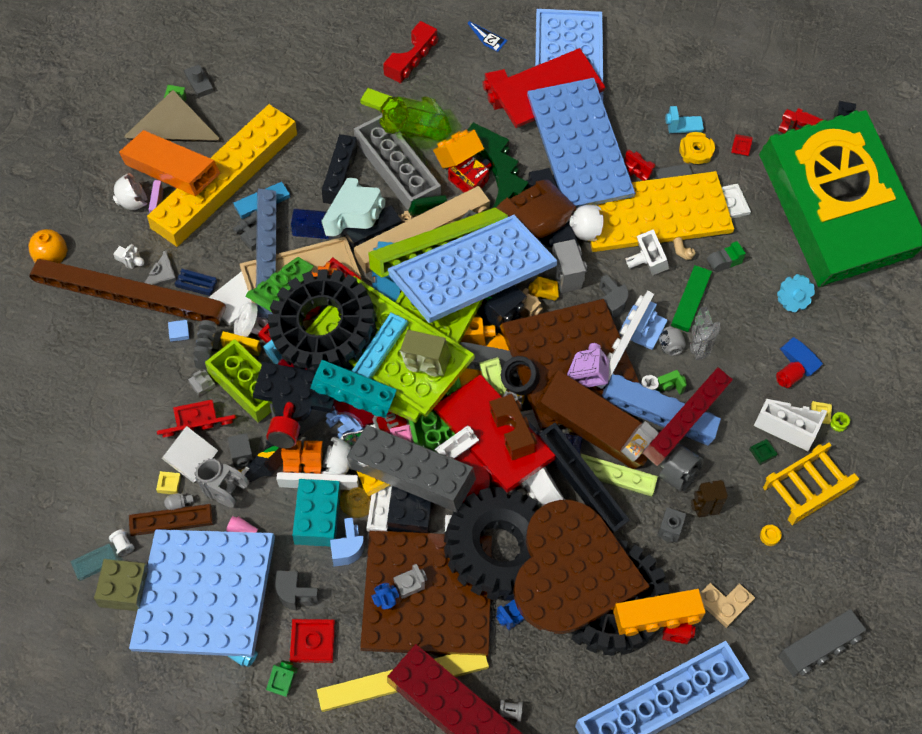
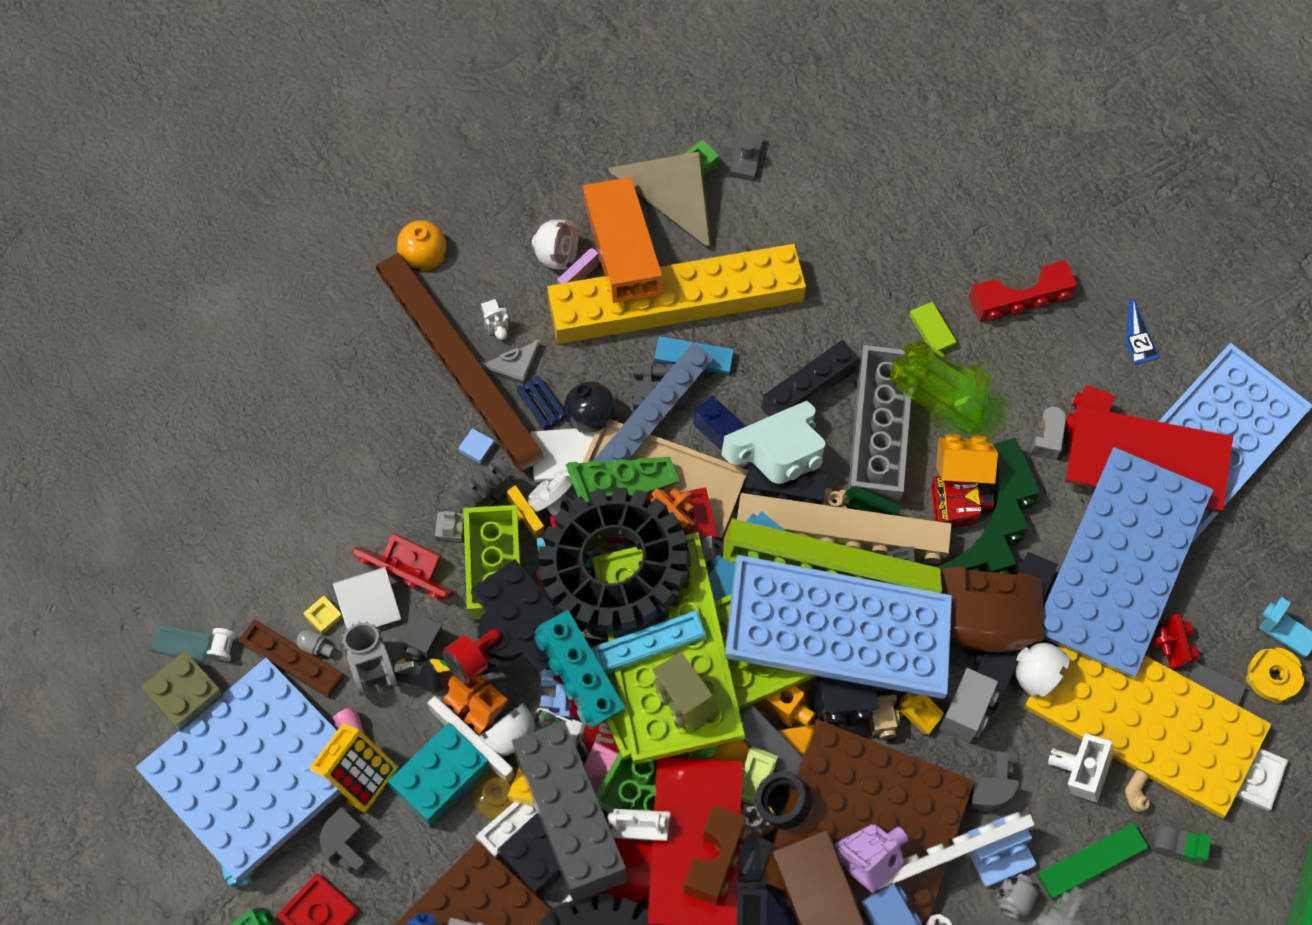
camera: 40 degrees right, 5 degrees up
light blue brick [330,518,364,567] -> none
none -> panel [309,723,398,812]
none -> black cylinder [564,381,618,433]
none -> light grey leg [1031,407,1066,460]

